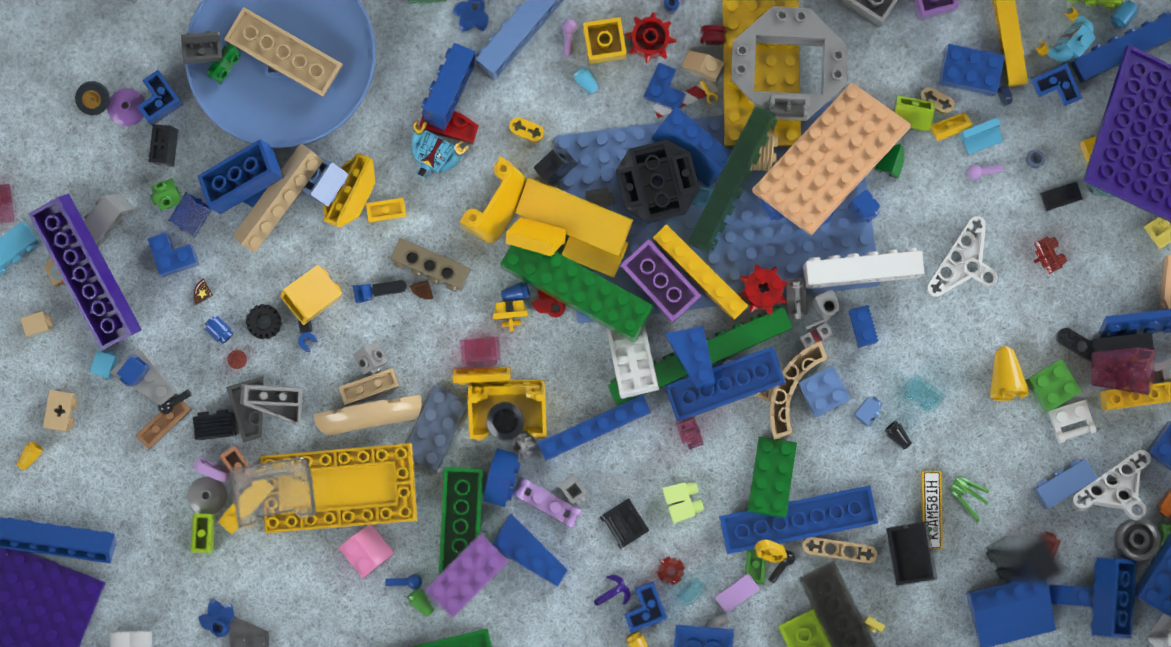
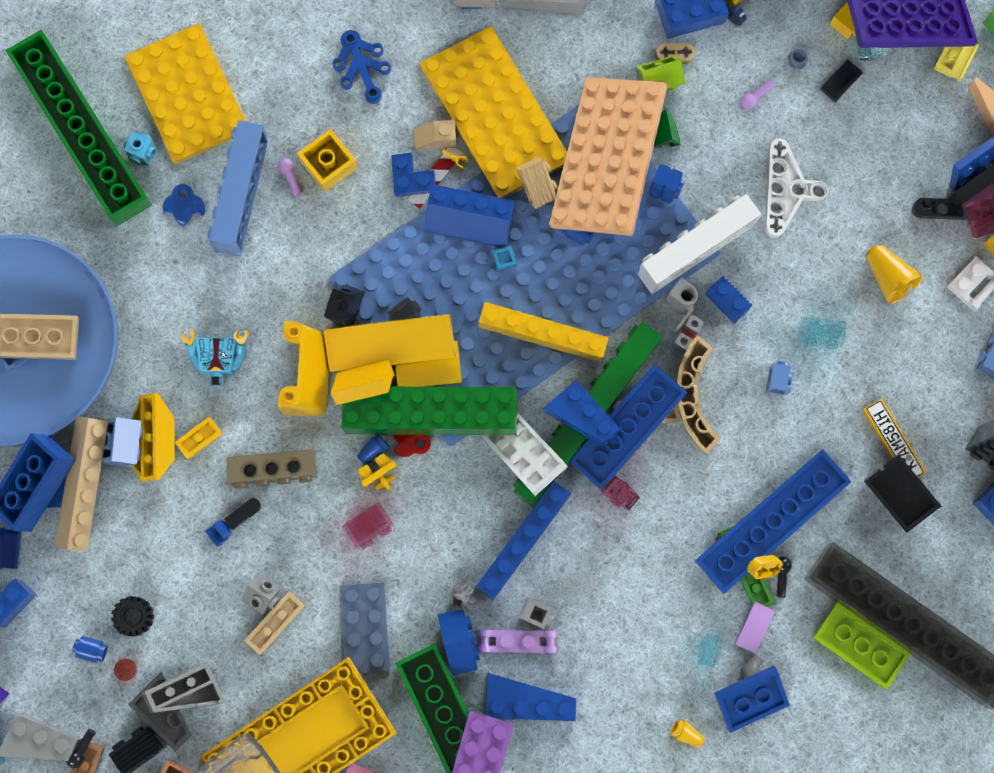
camera: 30 degrees left, 5 degrees down
blue brick [117,355,151,386] -> none
reddish brown tile [193,279,214,305] -> none
yellow brick [280,265,342,325] -> none
blue piece [297,318,318,352] -> none
tan brick [313,395,422,435] -> none
reddish brown tile [410,280,434,300] -> none
red wing [419,93,479,145] -> none
blue brick [421,43,475,131] -> none
yellow plate [452,366,511,385] -> none
yellow windscreen [468,379,547,440] -> none
black hat [487,402,524,440] -> none
yellow beam [509,117,544,143] -> none
medium azure cone [572,66,600,94] -> none
dark purple piece [594,575,630,606] -> none
black plate [600,498,650,549] -> none
black piece [615,140,700,224] -> none
medium lavender brick [620,239,701,324] -> none
red brick [624,12,676,64] -> none
blue brick [624,581,668,633] -> none
clear red brick [656,556,685,585] -> none
yellowish green hips [662,482,704,523] -> none
clear green brick [687,103,778,253] -> none
dark red wheel [700,25,726,45] -> none
light grey hinge [731,6,848,121] -> none
red brick [738,264,789,315] -> none
green plate [747,436,797,518] -> none
light grey hinge [786,278,807,319] -> none
medium blue brick [797,365,851,418] -> none
tan beam [802,537,877,563] -> none
light yellow plate [863,615,885,633] -> none
black cone [885,421,912,450] -> none
yellow plate [930,112,972,141] -> none
bright green plant [950,476,989,522] -> none
medium azure panel [960,118,1003,155] -> none
bright green brick [1025,359,1082,413] -> none
clear red hips [1033,236,1067,274] -> none

